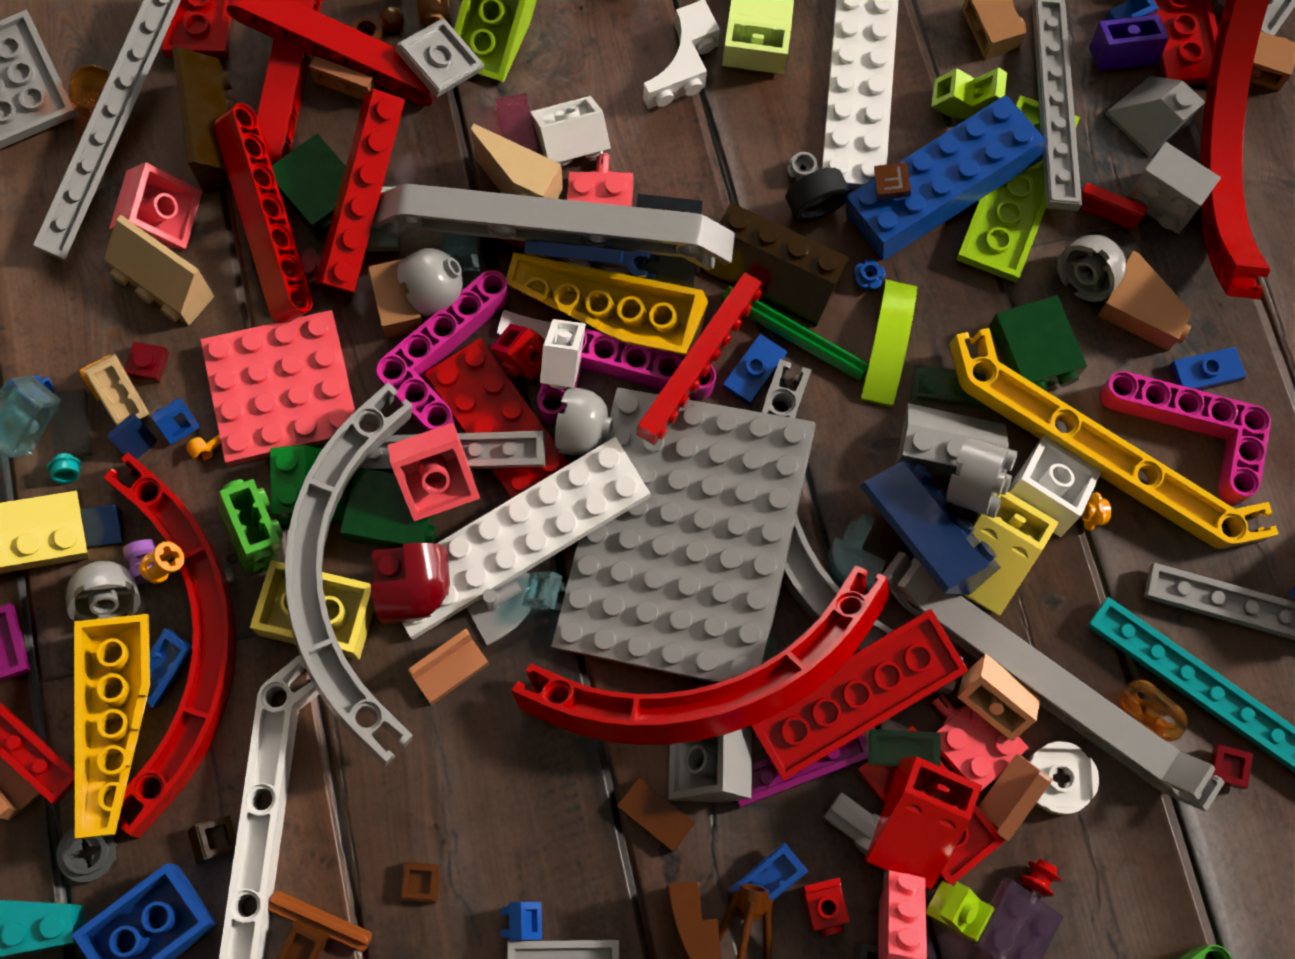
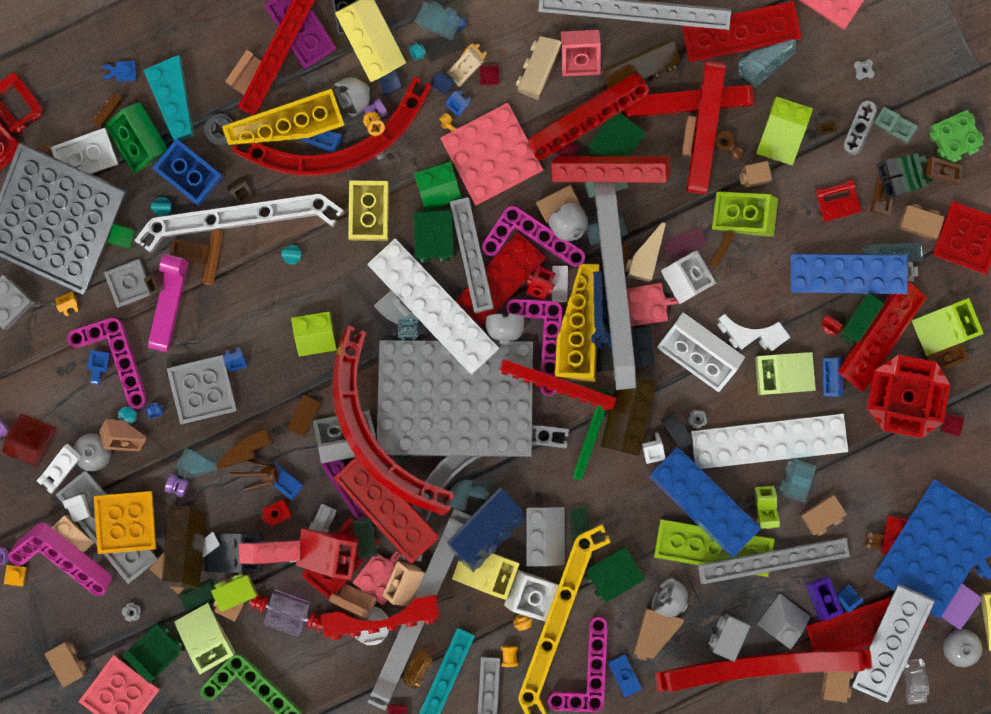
camera: 80 degrees right, 15 degrees up
bright green brick [218,479,283,574] -> none
light grey piece [285,382,413,767] -> none
dark red brick [370,543,450,625] -> none
coral slope [387,422,480,522] -> none
light grey tile [395,18,484,98] -> none
reddish brown tile [400,862,441,903] -> none
nougat panel [407,629,489,705] -> none
white slope [540,319,586,389] -> none
blue plate [722,334,787,406] -> none
blue plate [853,259,886,291] -> none
lime slope [860,279,917,407] -> none
reddish brown tile [874,162,911,200] -> none
lime brick [926,881,995,943] -> none
light grey brick [946,437,1018,518] -> none
red tile [1080,182,1147,230] -> none
none -> teal plate [281,245,302,264]
none -> lime slope [291,312,337,357]
none -> red arch [321,595,441,641]
none -> light orange bush [501,646,518,667]
none -> white panel [642,433,665,464]
none -> white slope [657,313,745,392]
none -> reddish brown tile [708,231,735,268]
none -> clear light blue brick [779,459,817,503]

